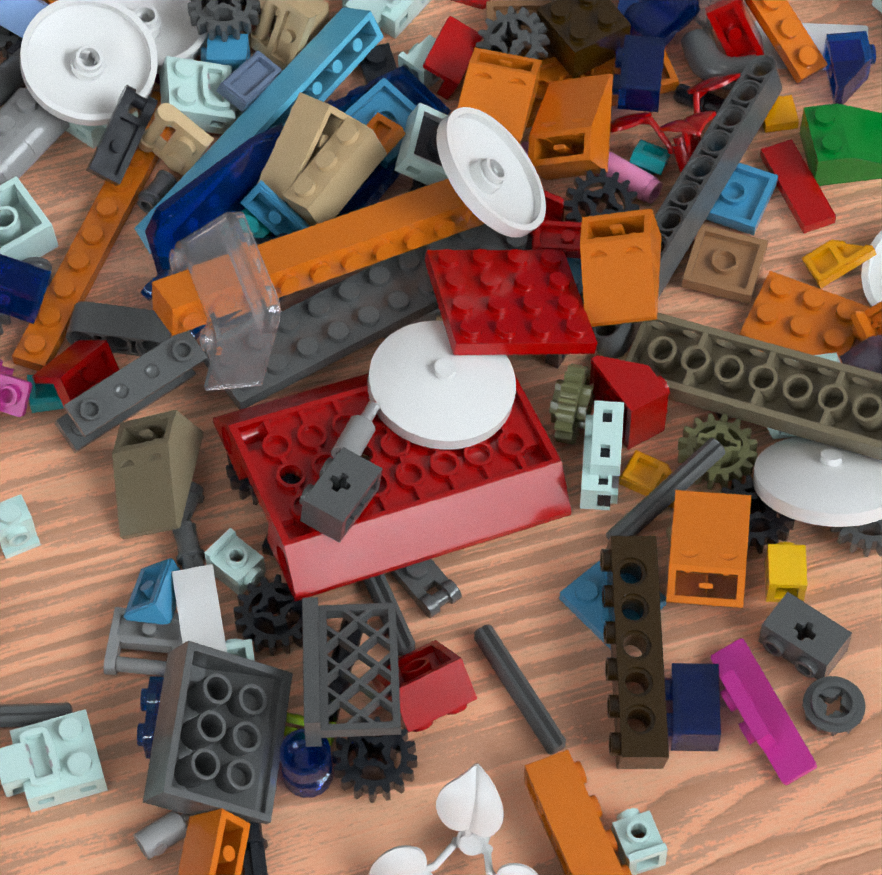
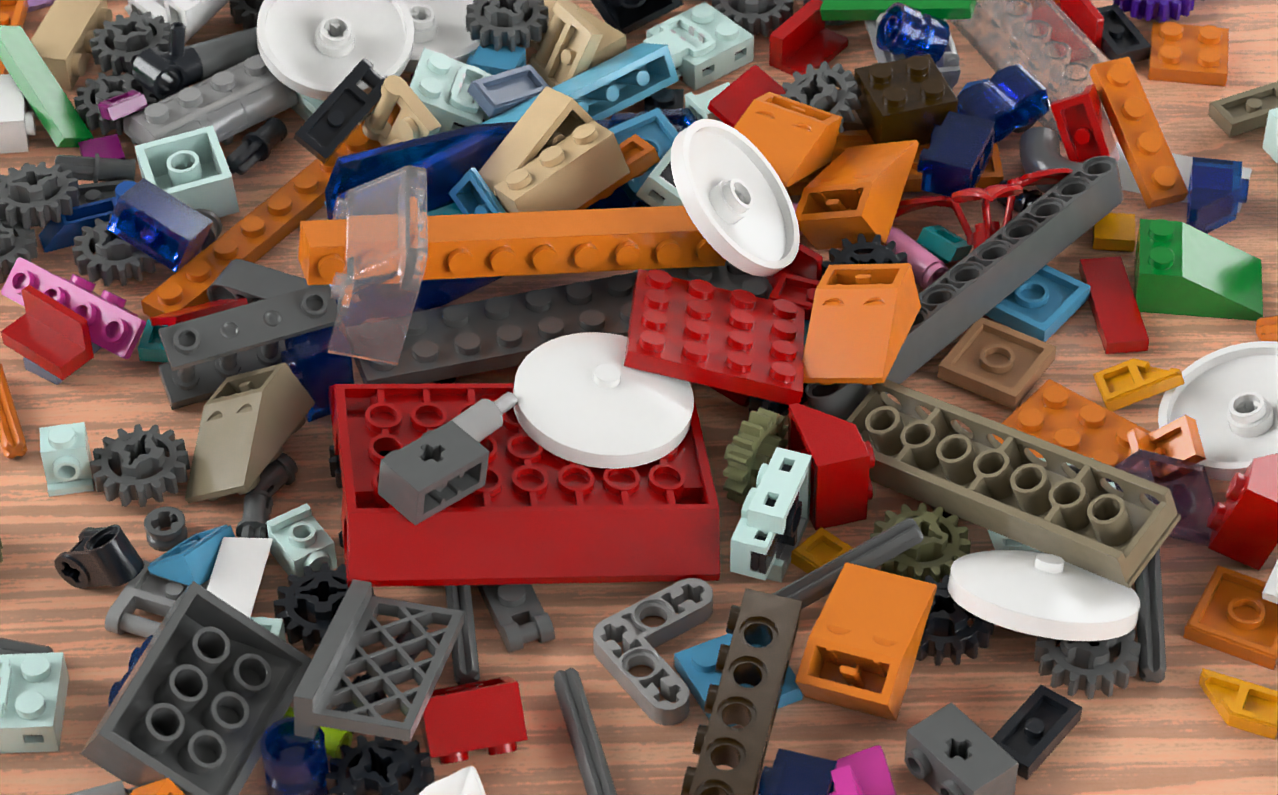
camera: 15 degrees right, 15 degrees down
yellow brick [764,542,808,602] -> none
none -> black piece [54,525,145,588]
none -> dark grey gear [90,424,190,507]
none -> dark grey bush [144,506,188,552]
none -> black axle [226,117,288,175]
none -> clear blue brick [281,324,354,422]
none -> light grey beam [593,578,713,725]
none -> black plate [992,684,1082,780]

